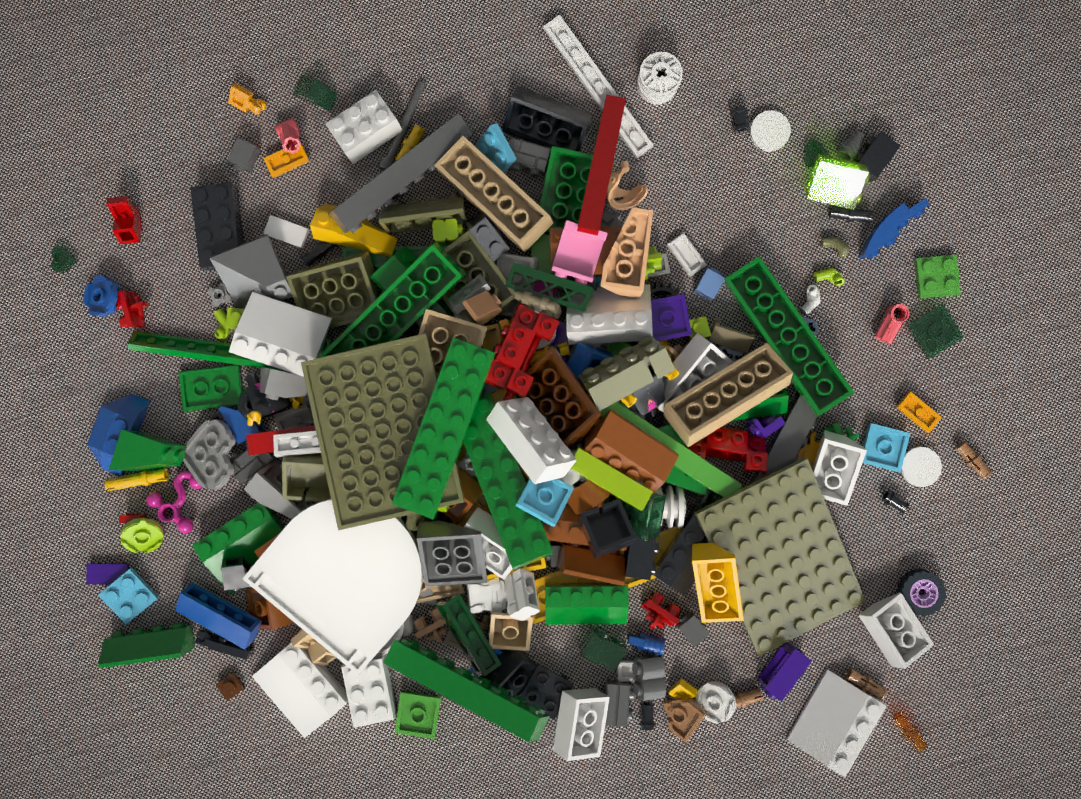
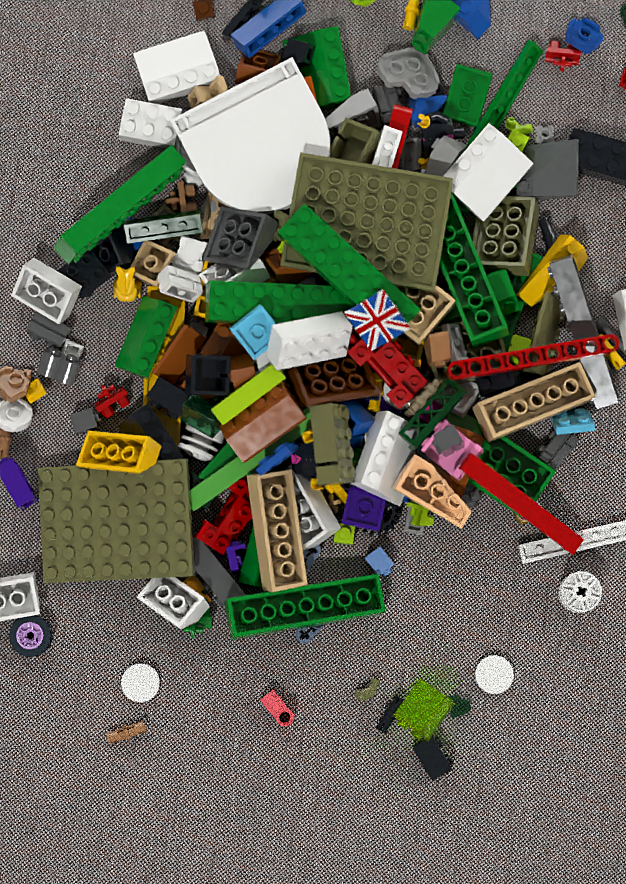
camera: 110 degrees right, 5 degrees down
dark pink piece [146,470,202,534] -> none
white tile [263,215,309,249] -> none
bright green plate [395,691,442,739] -> none
black slope [502,86,593,152] -> none
clear green brick [579,625,627,672] -> none
light nougat helmet [607,161,648,210] -> none
blue hinge [628,632,665,656] -> none
black pin [640,703,656,730] -> none
white tile [667,232,707,277] -> none
dark tan hinge [708,317,755,353] -> none
black bush [729,107,751,133] -> none
white arm [800,285,820,315] -> none
lime arm [814,268,845,286] -> none
dark grey cone [837,130,864,162] -> none
blue slope [859,198,930,260] -> none
medium azure plate [863,423,910,473] -> none
black pin [882,490,910,514] -> none
light orange plate [896,392,942,433] -> none
clear green plate [906,303,964,359] -> none
bright green plate [914,255,961,299] -> none
none -> yellow hair [113,267,142,302]
none -> blue plate [256,441,300,476]
none -> sticker [344,290,411,351]
none -> dark grey brick [432,425,464,457]
none -> red beam [446,334,620,381]

